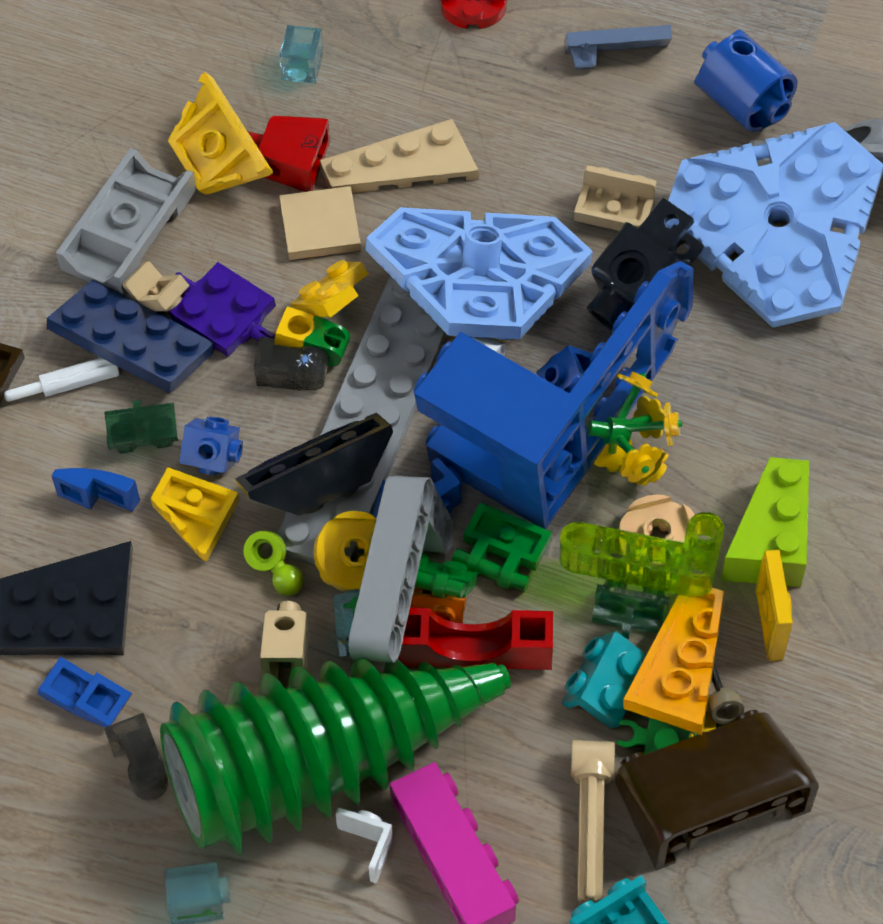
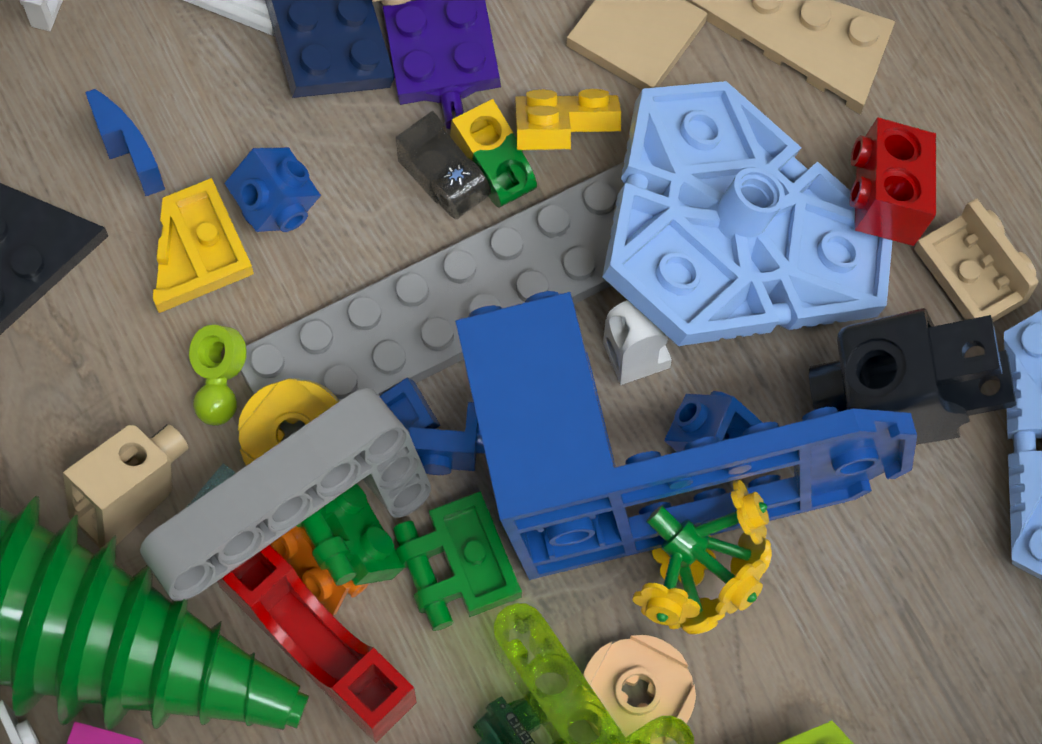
camera: 40 degrees right, 10 degrees up
clear green hips [104,400,178,454] -> none
black wedge [235,412,393,516] -> none
none -> red brick [849,117,936,246]

